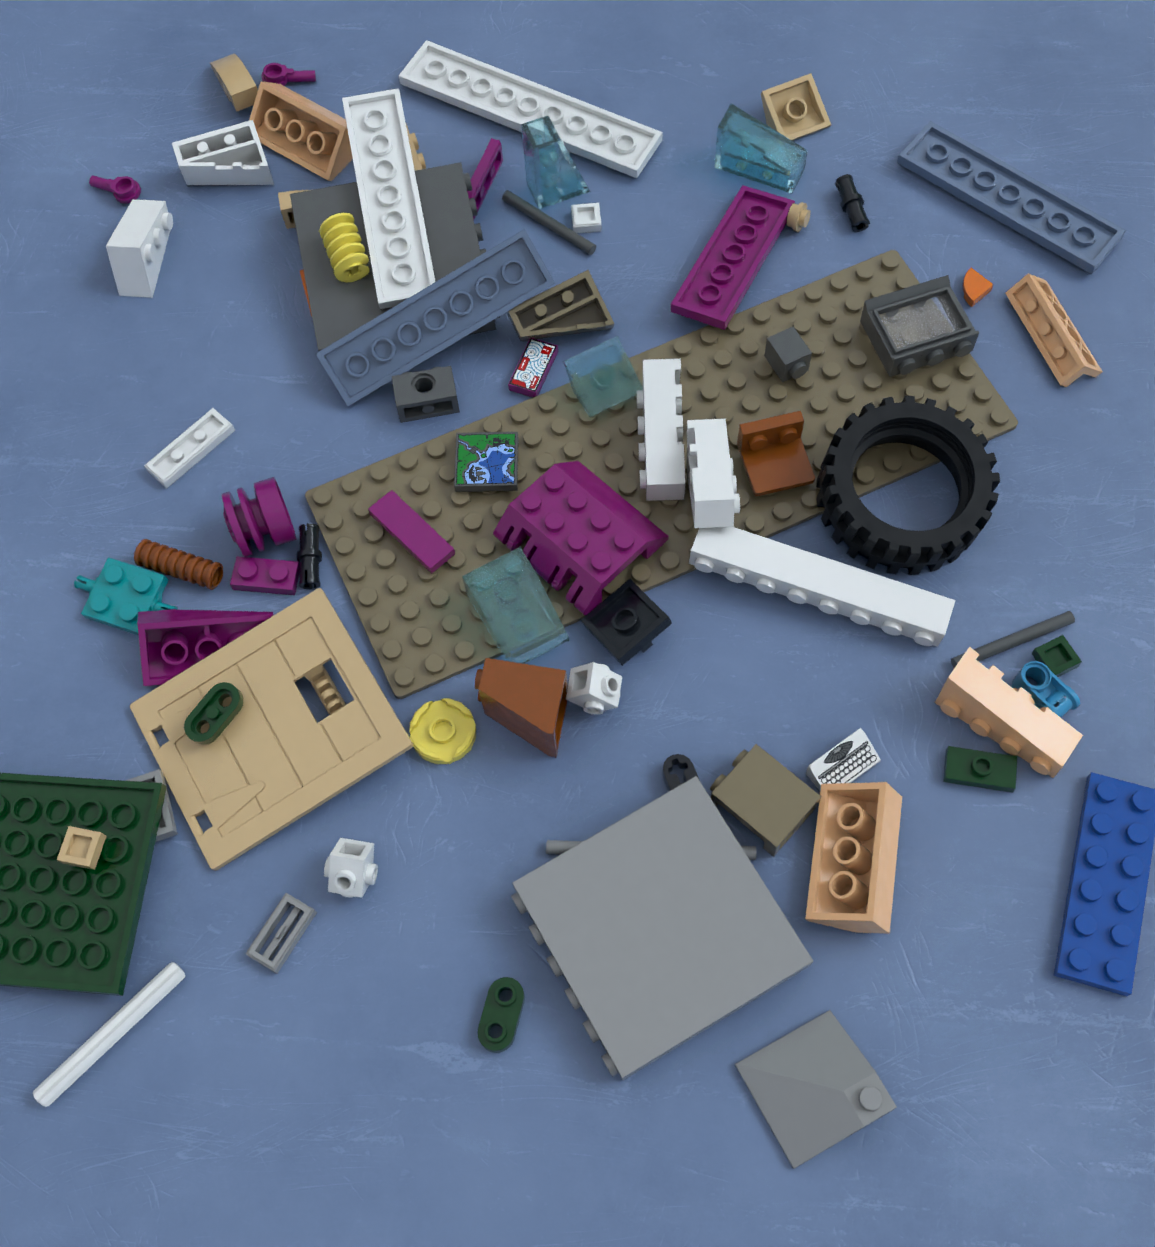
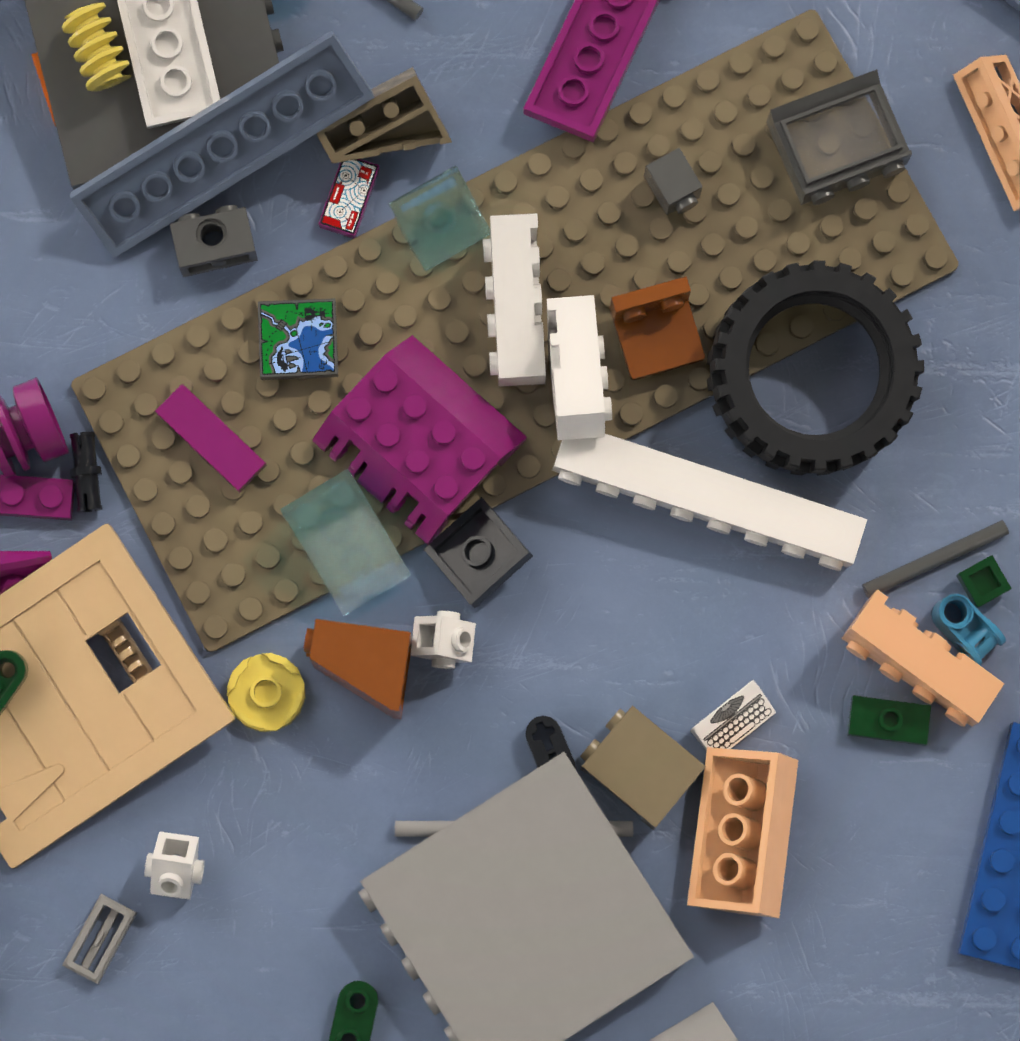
camera: 10 degrees left, 15 degrees up
orange tile [963,268,994,307] -> none

